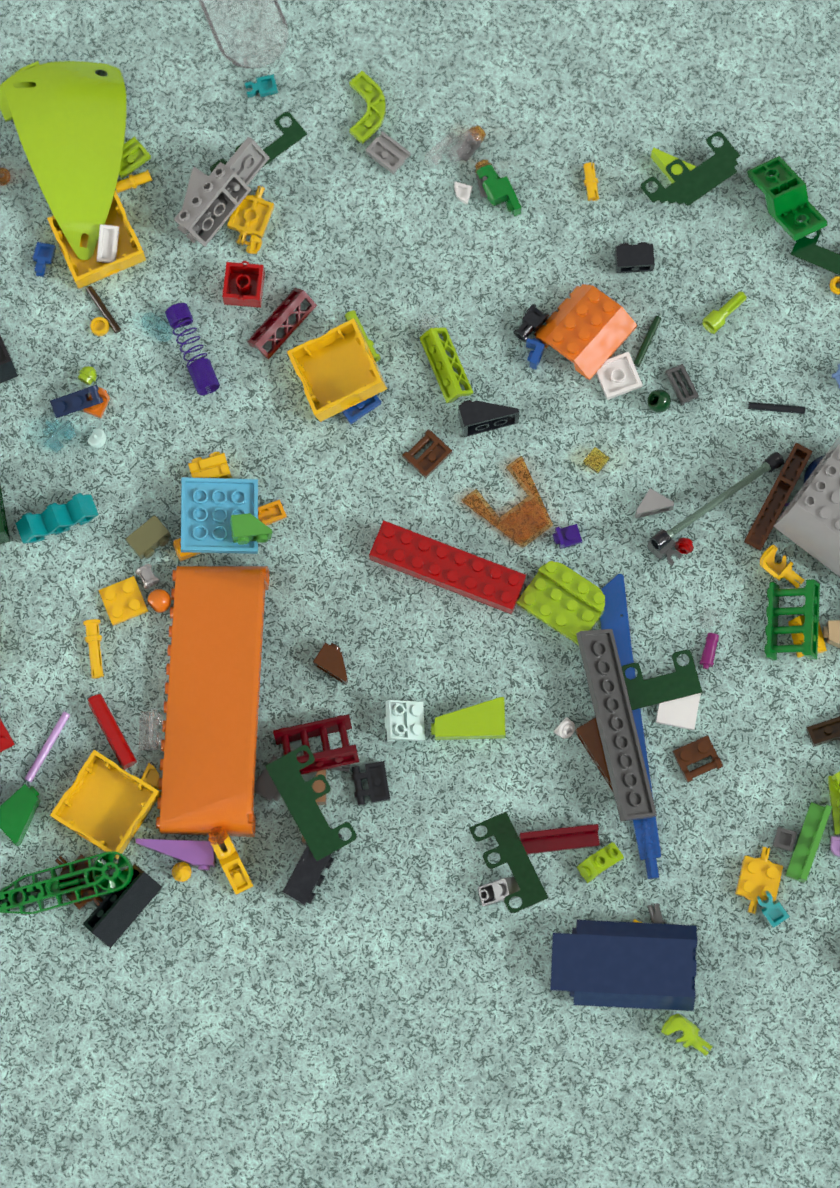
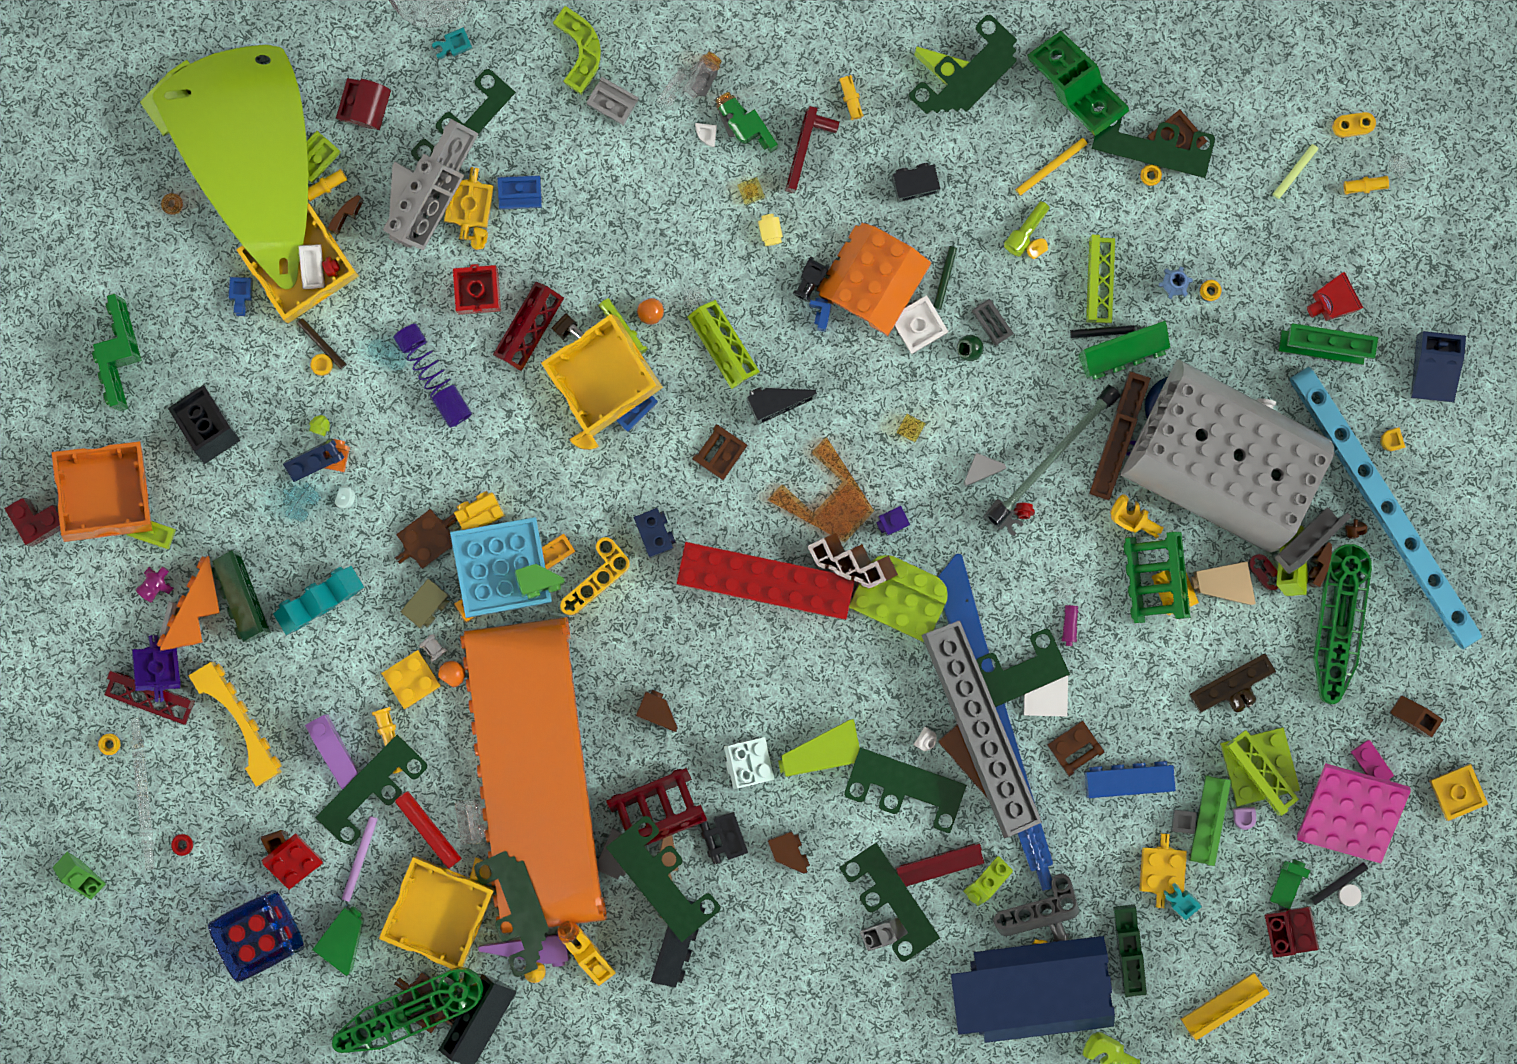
camera: 15 degrees left, 10 degrees up
none -> medium lavender slope [305,714,359,790]
none -> dark green piece [315,734,428,845]
none -> red plate [322,256,340,277]
none -> reddish brown slope [328,195,364,235]
none -> dark red brick [335,78,391,130]
none -> reddish brown plate [395,509,458,569]
none -> dark green piece [474,851,549,977]
none -> blue plate [497,176,542,210]
none -> dark brown piece [551,313,583,340]
none -> yellow beam [560,537,630,616]
none -> yellow tile [569,431,599,450]
none -> dark blue brick [633,508,676,558]
none -> orange piece [637,298,664,325]
none -> clear yellow plate [737,177,765,206]
none -> light yellow brick [758,214,783,246]
none -> reddish brown slope [768,830,810,874]
none -> dark red piece [785,106,840,193]
none -> reddish brown brick [808,533,898,589]
none -> dark green piece [844,747,967,833]
none -> dark grey beam [993,874,1079,936]
none -> yellow bar [1015,138,1088,196]
none -> yellow piece [1026,238,1048,259]
none -> green slope [1079,321,1171,380]
none -> blue brick [1084,761,1176,798]
none -> lime fence [1086,234,1115,324]
none -> dark green slope [1113,904,1147,997]
none -> yellow fence [1181,973,1270,1040]

